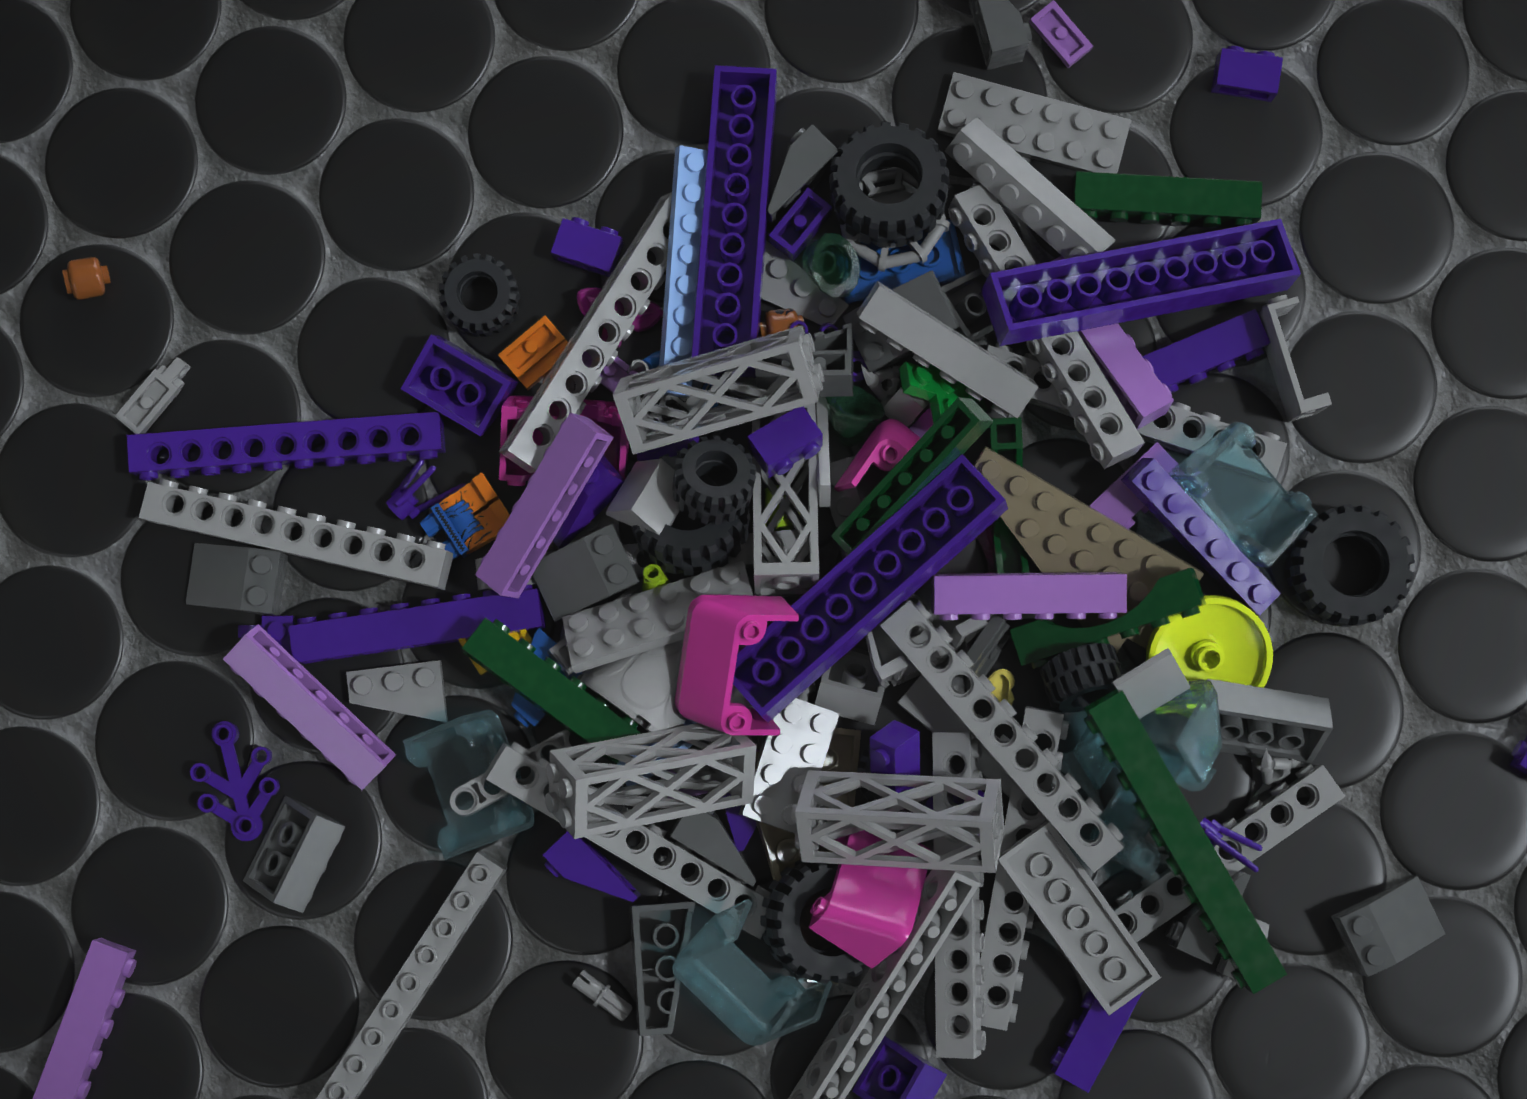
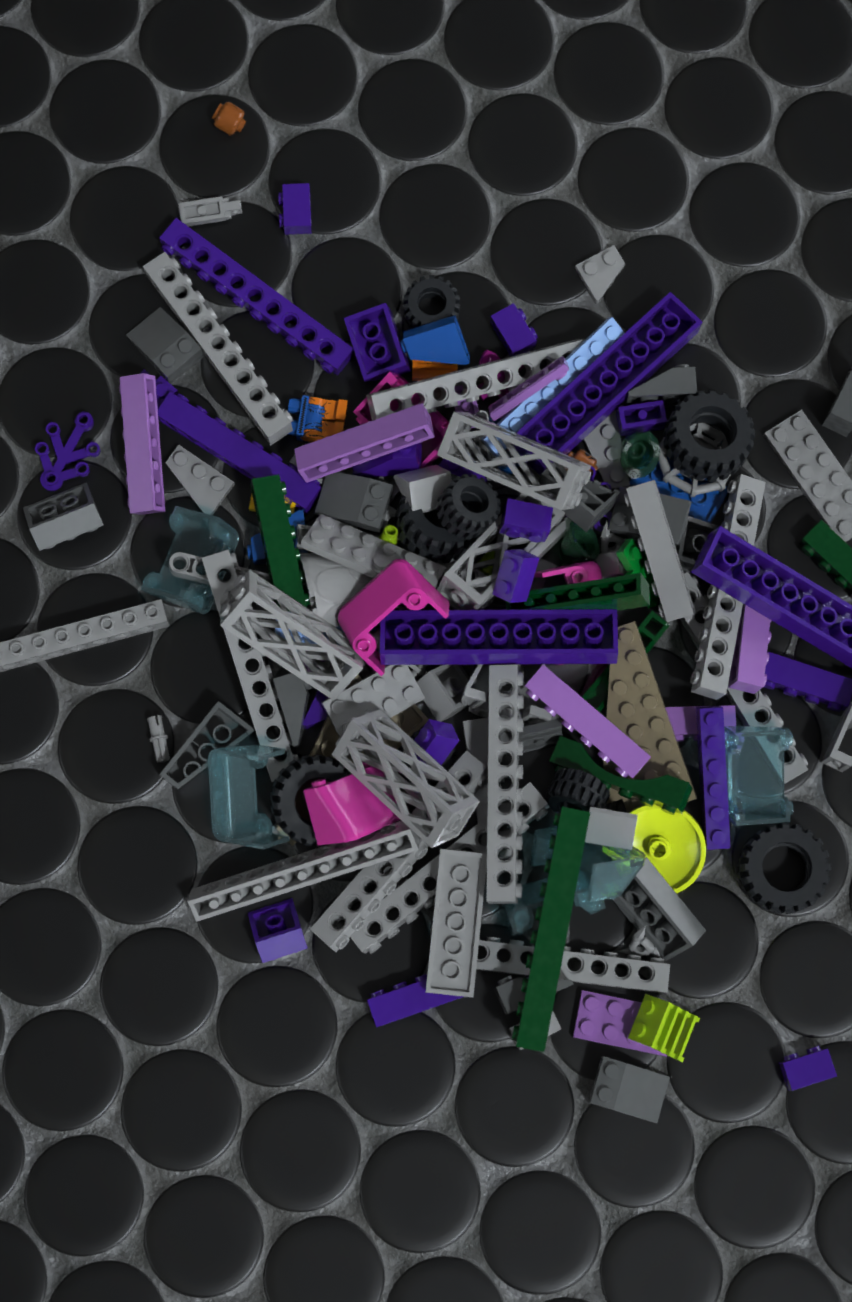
camera: 35 degrees right, 5 degrees down
dark purple plant [386,459,466,520] -> none
dark purple slope [543,831,641,902] -> none
light grey brick [945,117,1115,259] -> none
light yellow tile [987,669,1015,705] -> none
dark purple plant [1200,817,1263,872] -> none
none -> dark purple brick [278,183,312,235]
none -> blue slope [401,315,470,365]
none -> medium lavender plate [488,356,569,421]
none -> dark purple brick [492,549,540,603]
none -> medium lavender plate [573,990,667,1057]
none -> light grey wing [575,245,625,304]
none -> lime plate [628,994,700,1062]

